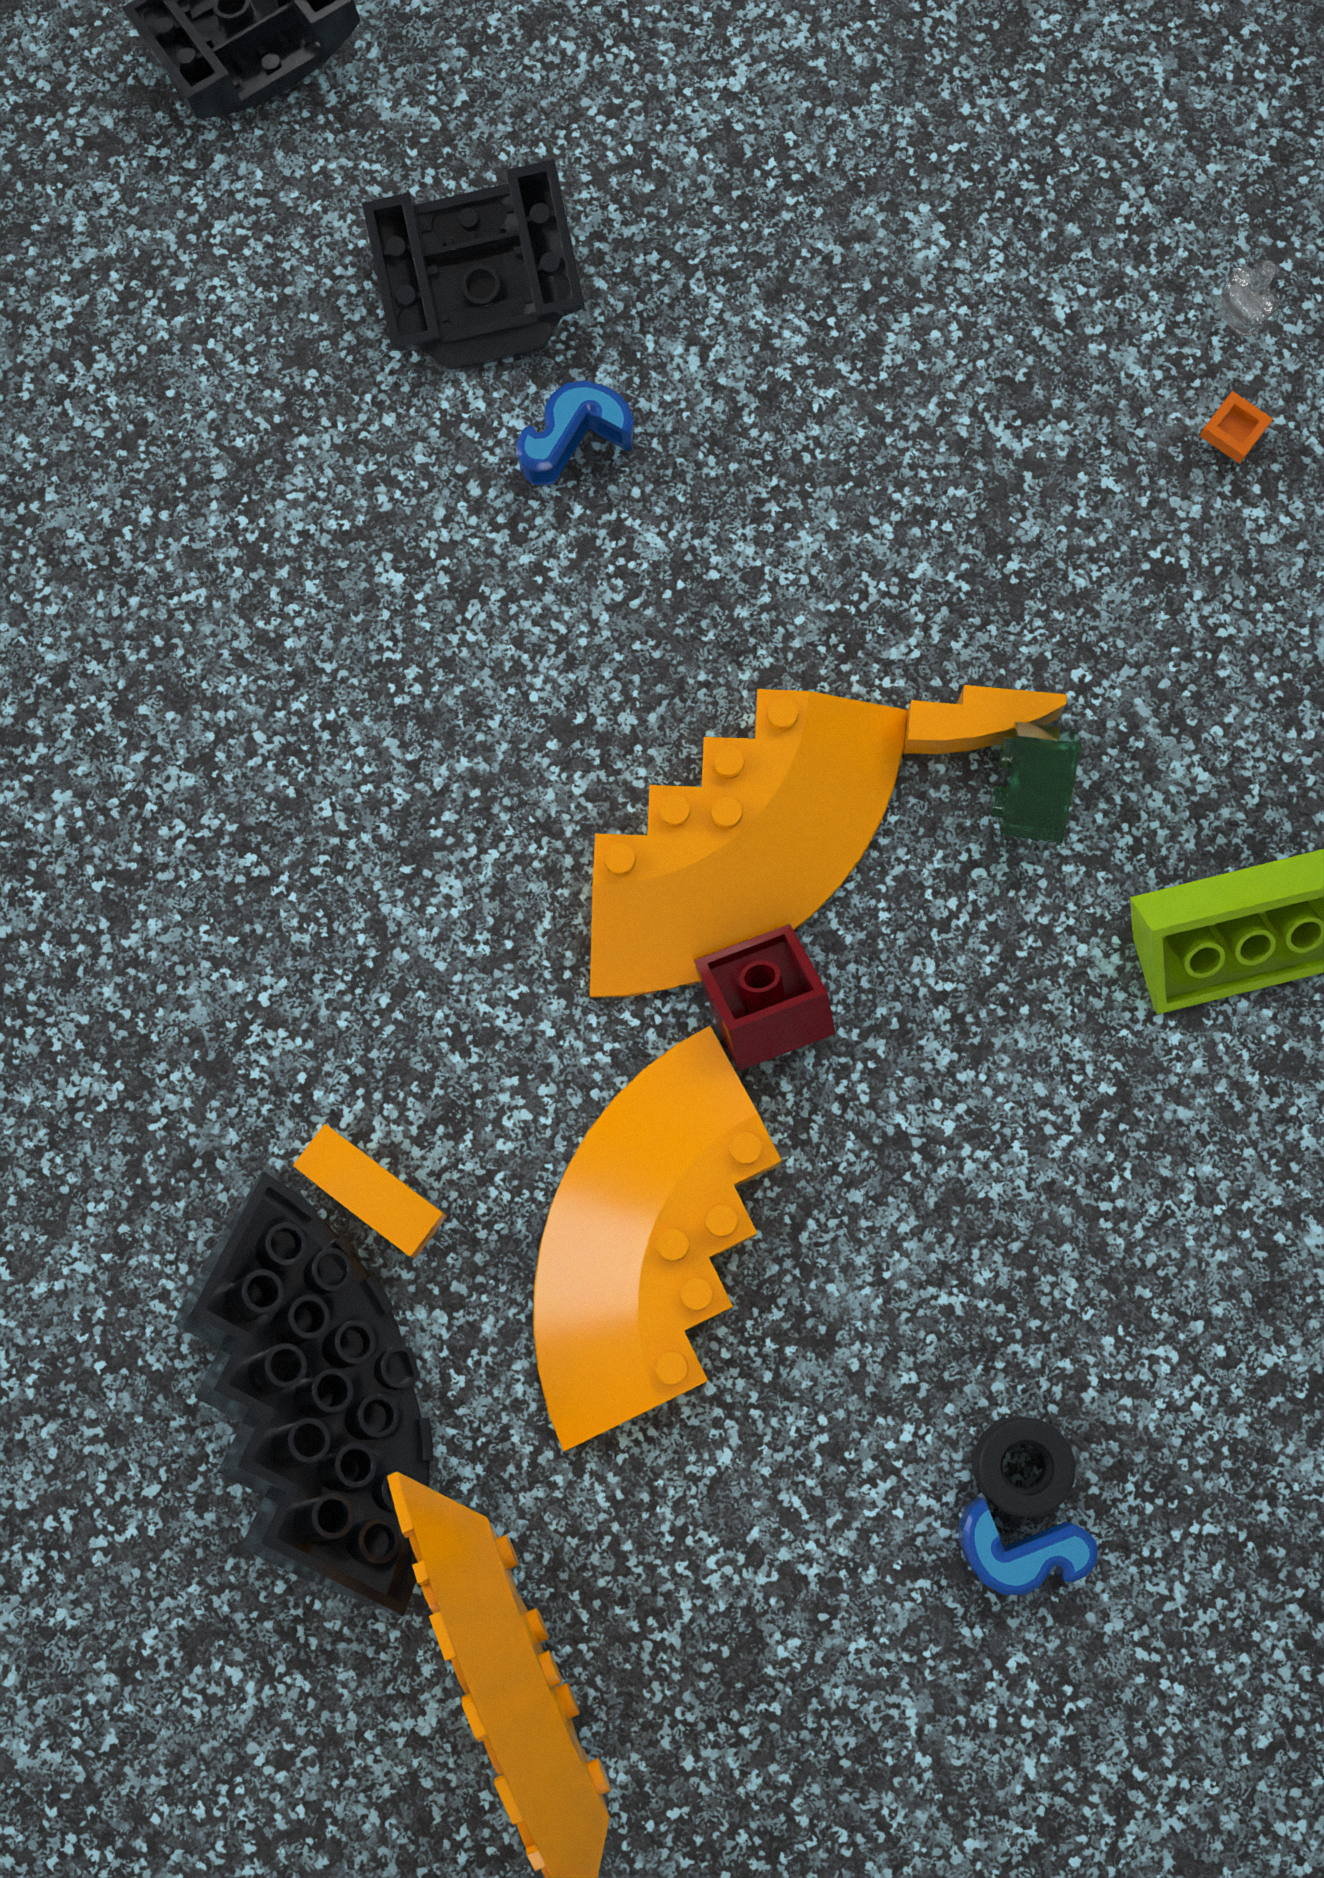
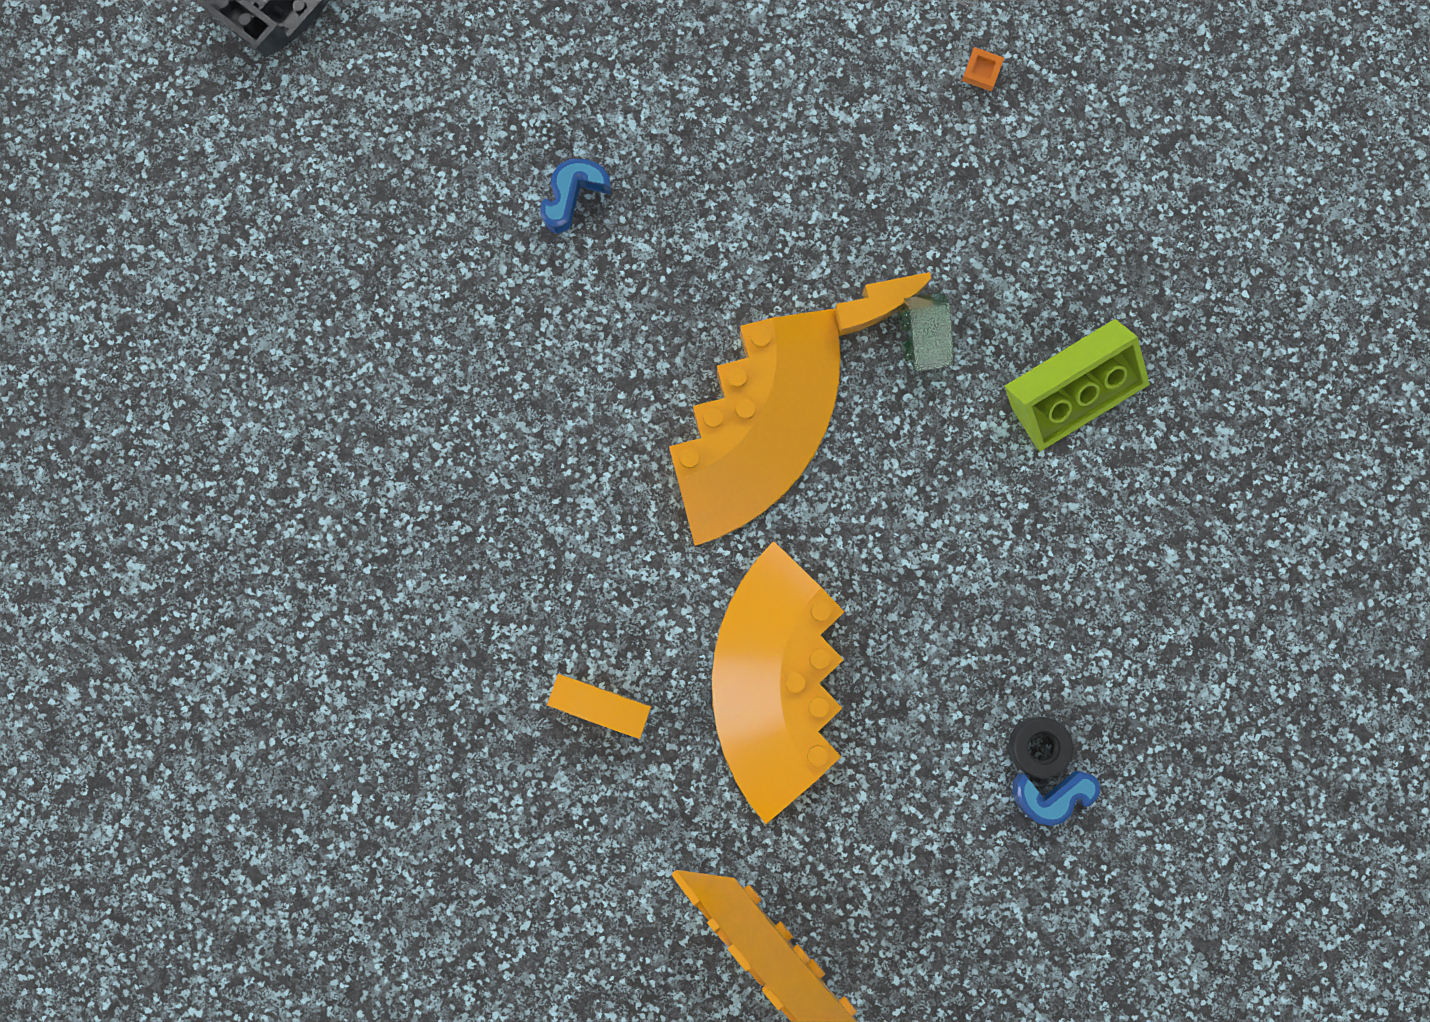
camera: 25 degrees left, 5 degrees up
black brick [172,1172,433,1617] -> none
black slope [362,159,585,370] -> none
dark red slope [694,924,836,1071] -> none

